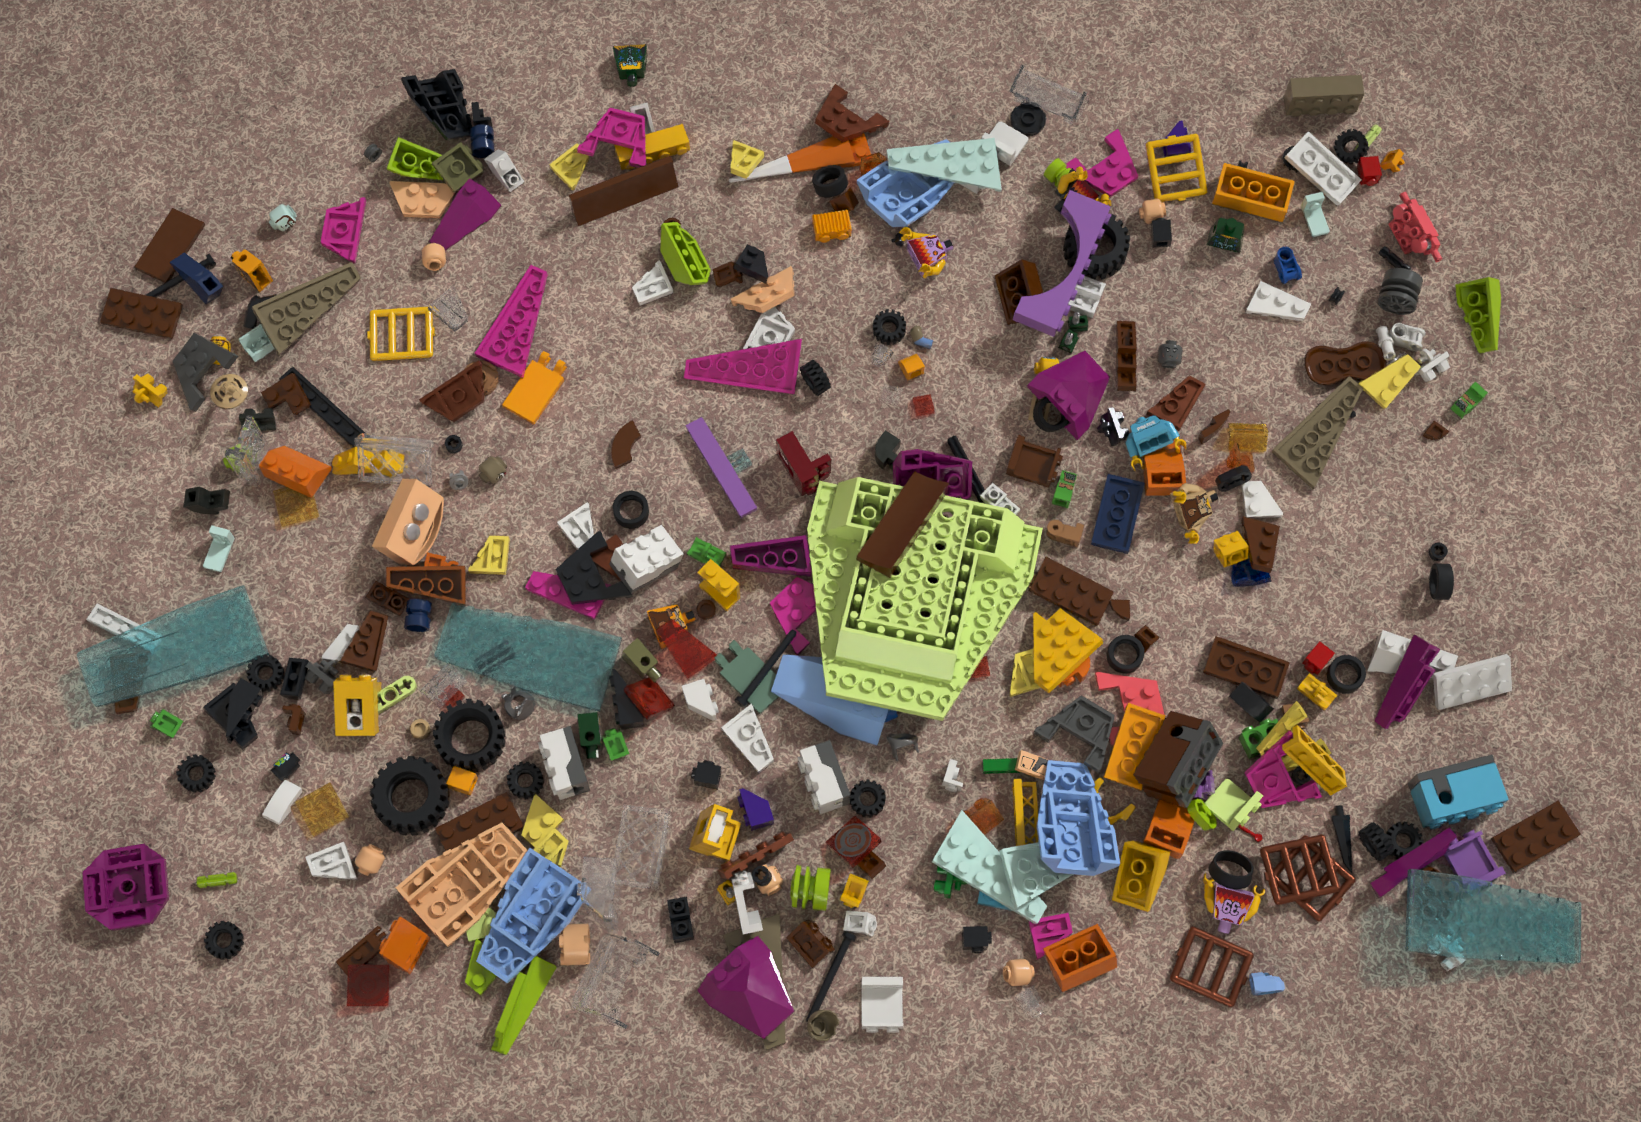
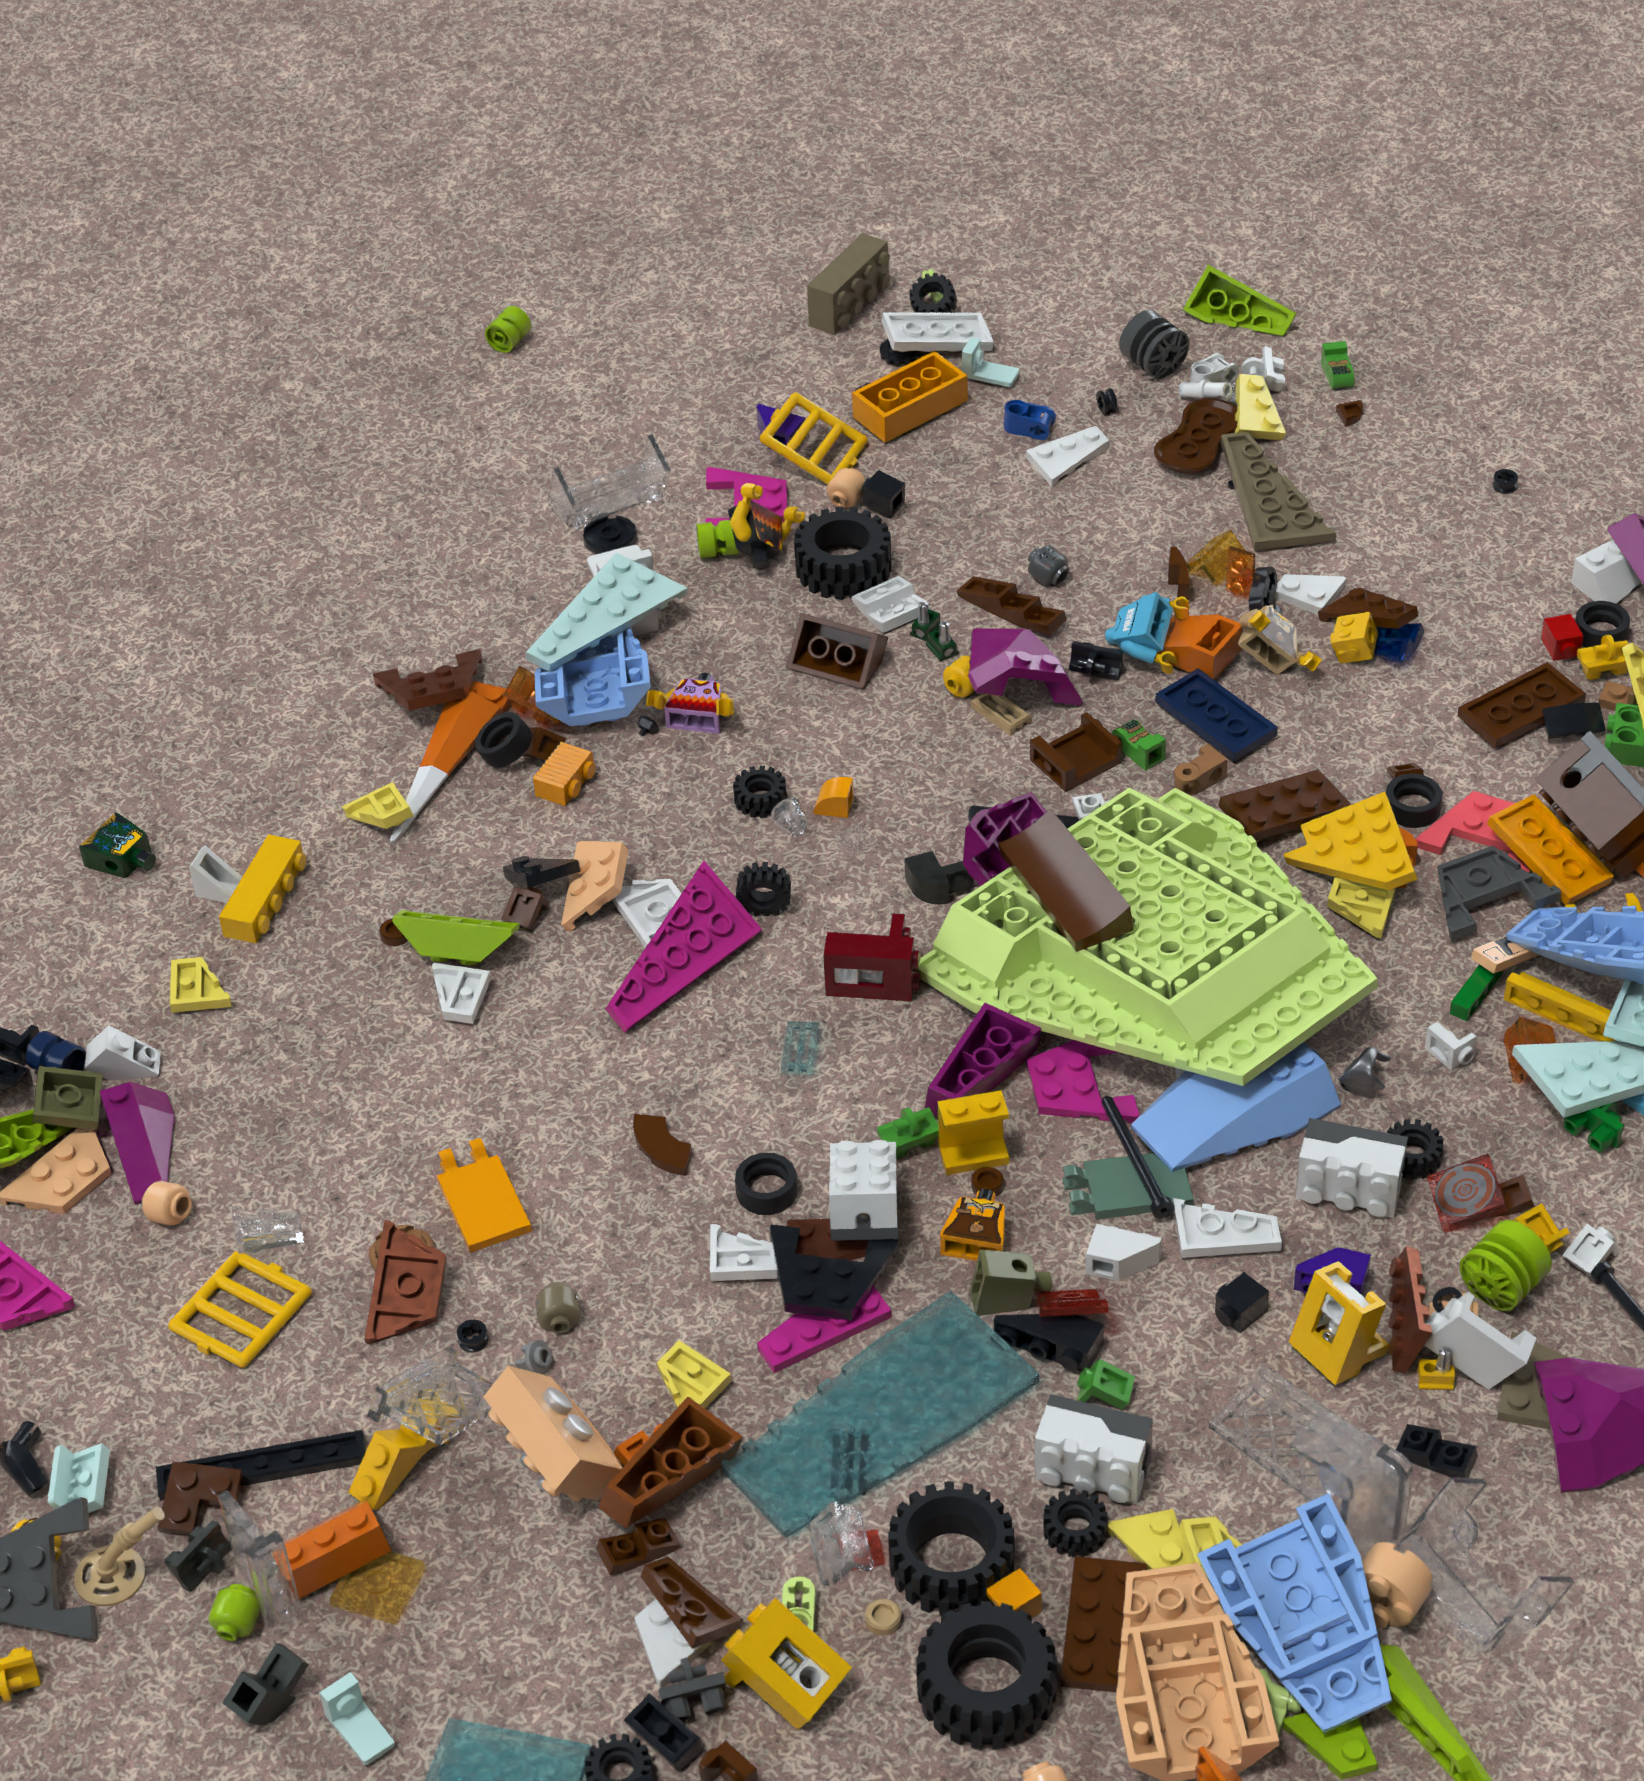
camera: 50 degrees left, 25 degrees down
dark tan wing [252,262,361,356] -> none
dark blue wheel [404,599,432,632] -> none
dark pink wing [475,265,548,378] -> none
flat silver piece [501,685,535,720] -> none
reddish brown arch [569,156,679,226] -> none
dark pink wing [577,108,646,168] -> none
dark green torso [577,712,602,759] -> none
clear red wing [655,619,717,678] -> none
medium lavender tile [685,417,757,518] -> none
reddish brown bracket [786,920,835,969] -> none
arm [910,325,933,349] -> none
clear red tile [912,394,935,417] -> none
medium lavender arch [1013,190,1112,337] -> none
black tyre [1033,397,1069,432] -> none
reddish brown tile [1110,599,1130,620] -> none
copper wing [1146,375,1206,431] -> none
dark green torso [1206,218,1244,253] -> none
red brick [1357,156,1382,186] -> none
black axle [1379,246,1411,270] -> none
light orange tile [1380,149,1405,172] -> none
coral piece [1388,192,1443,263] -> none
black tyre [1429,563,1454,600] -> none

